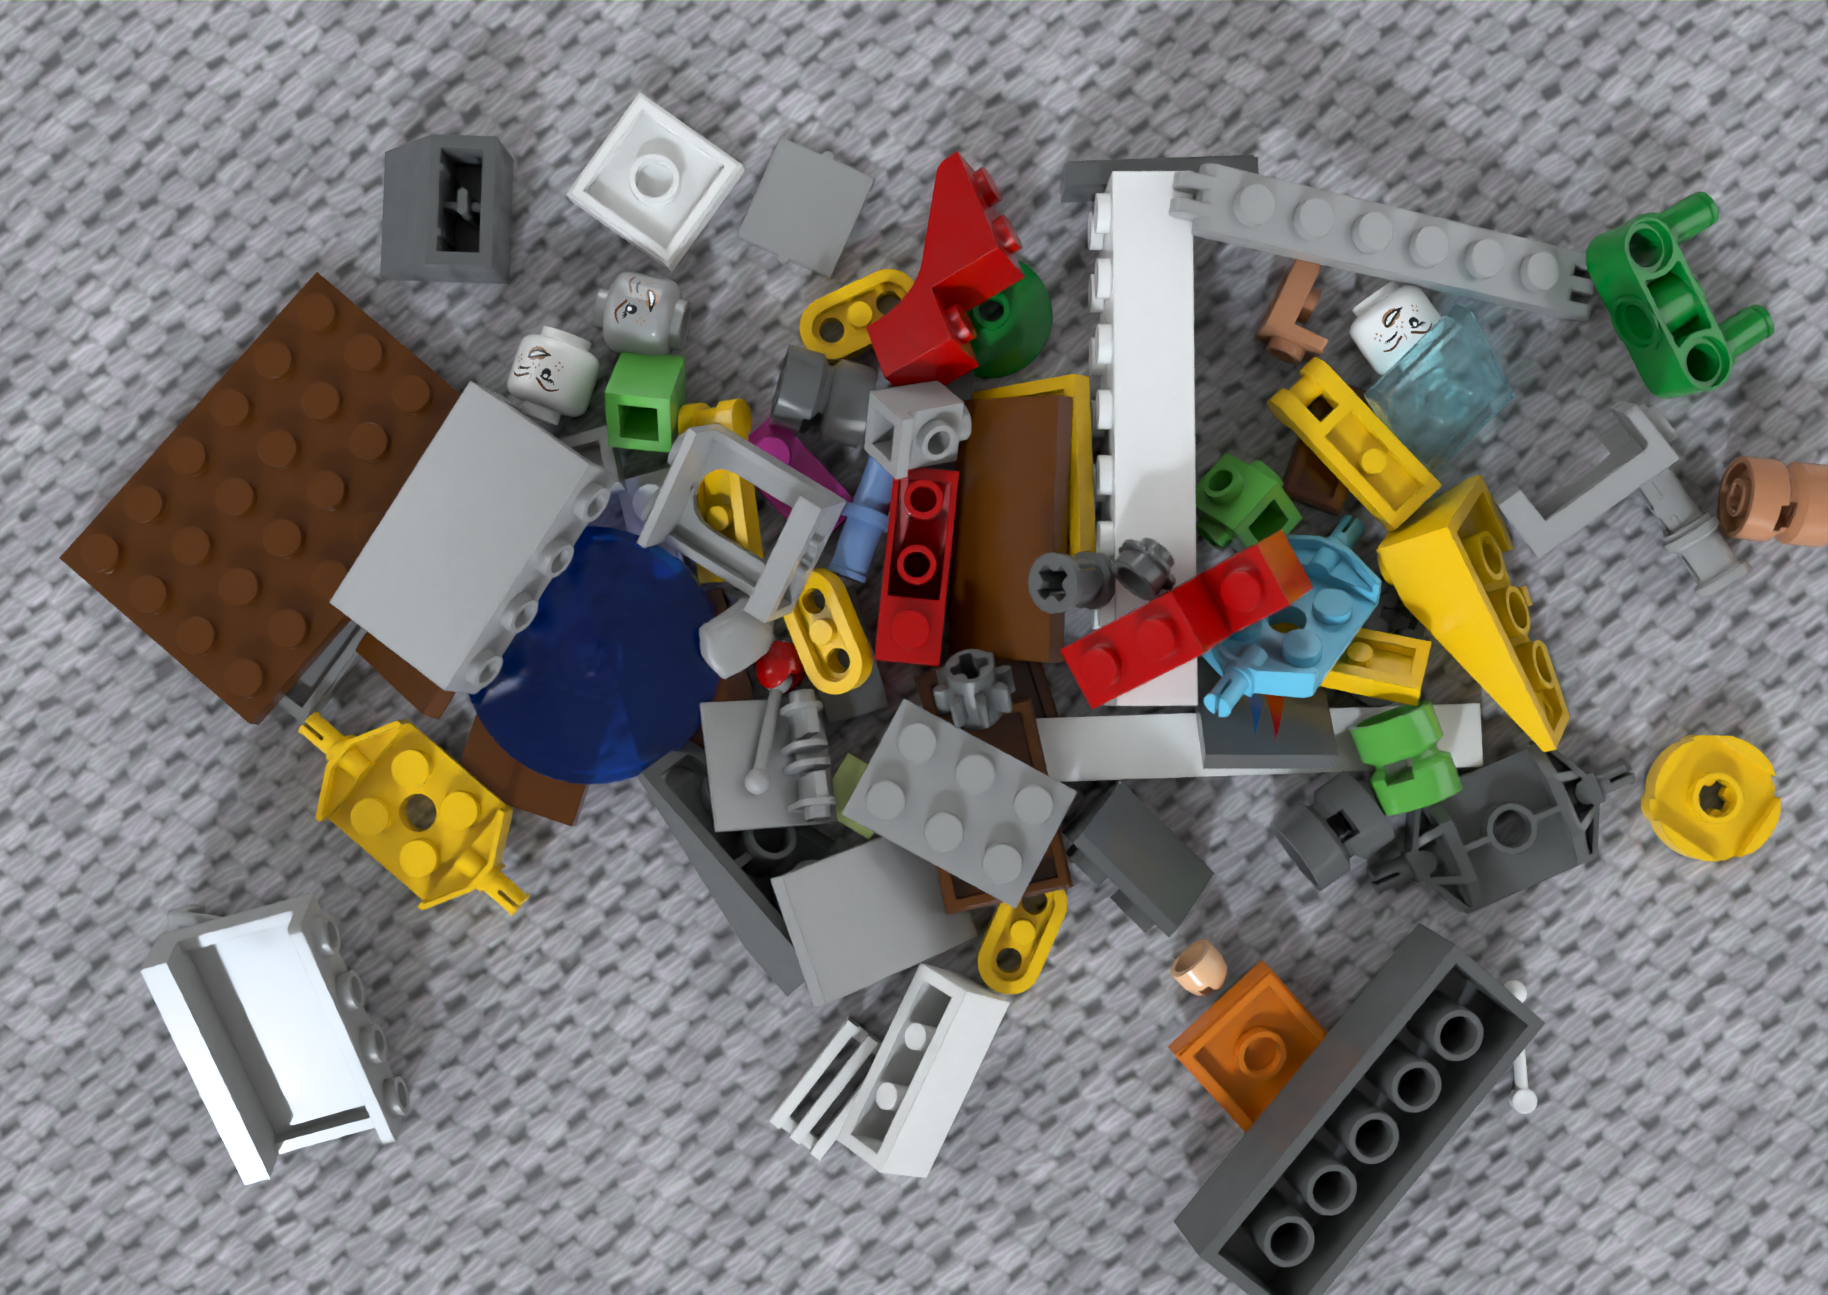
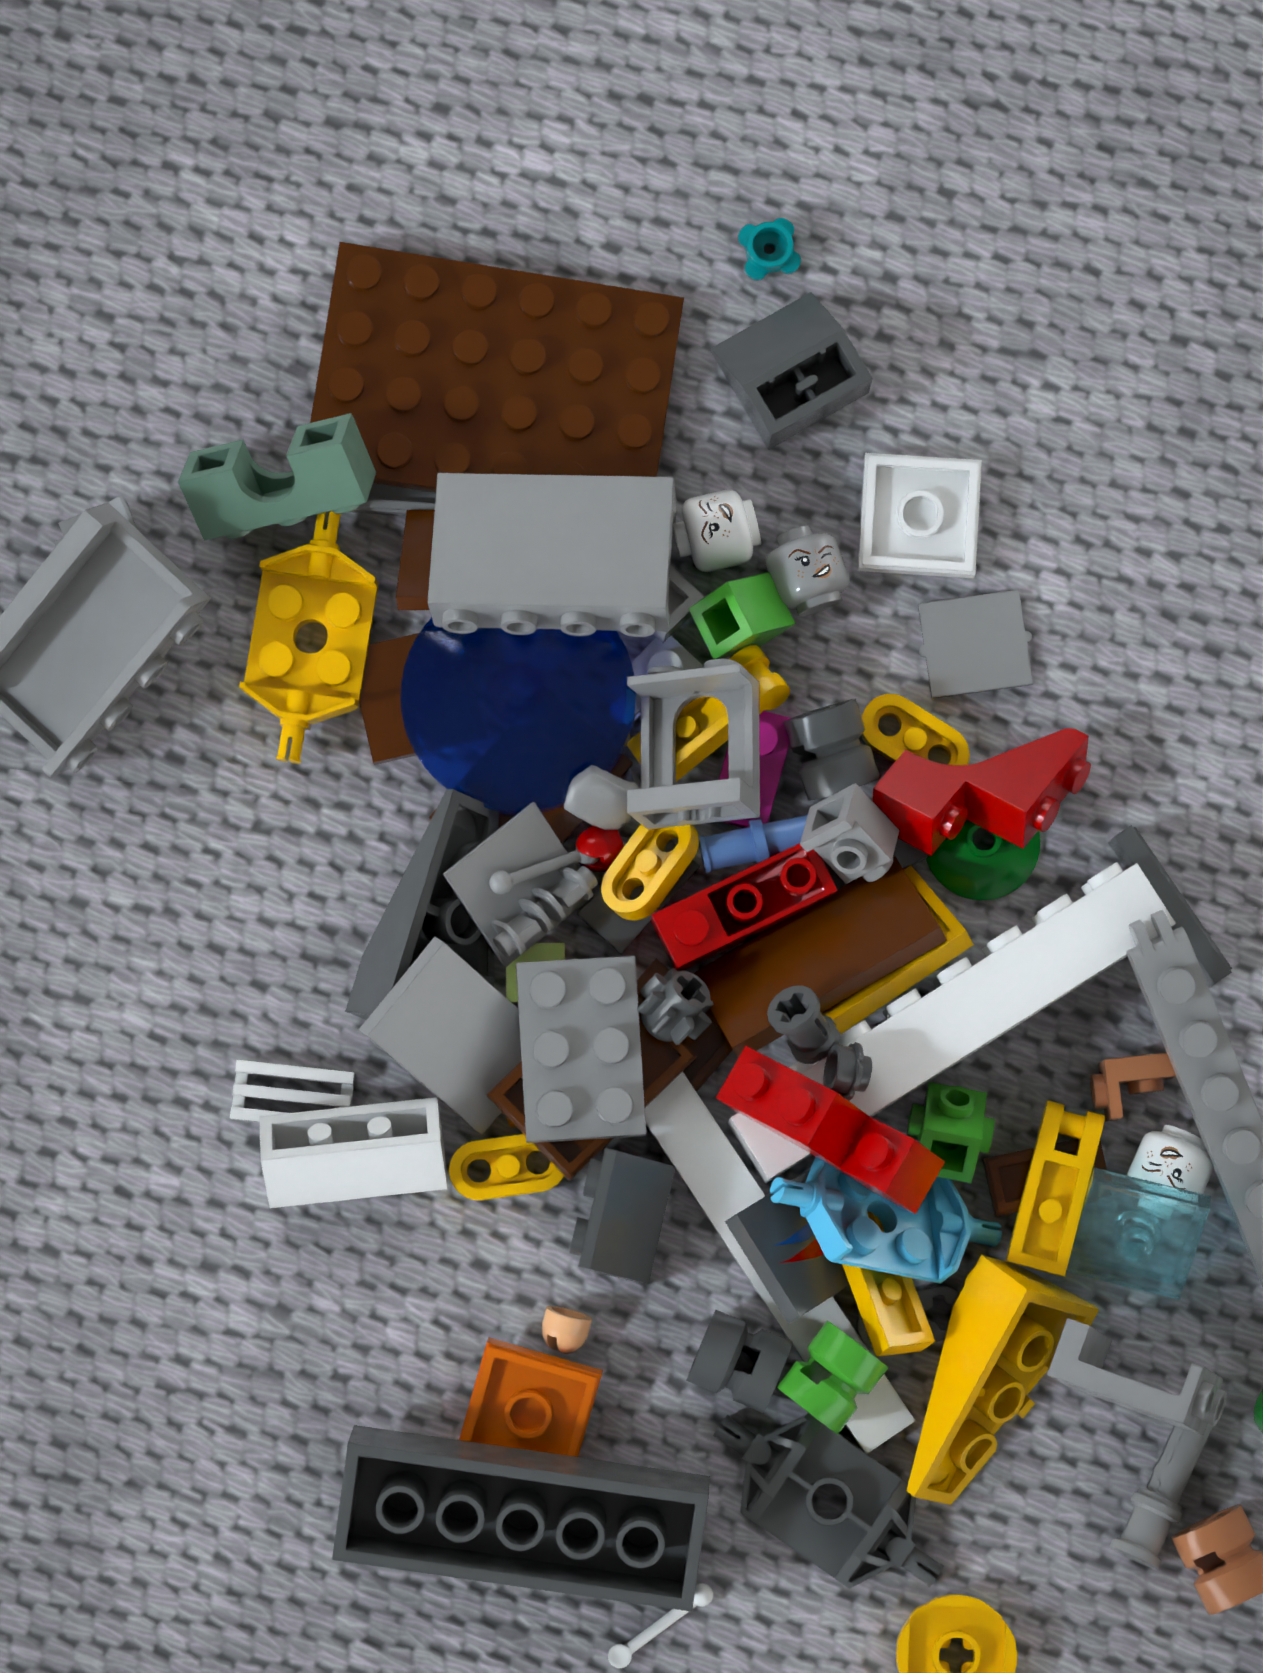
camera: 55 degrees right, 5 degrees down
none -> sand green arch [178,413,376,541]
none -> teal plate [738,218,801,281]

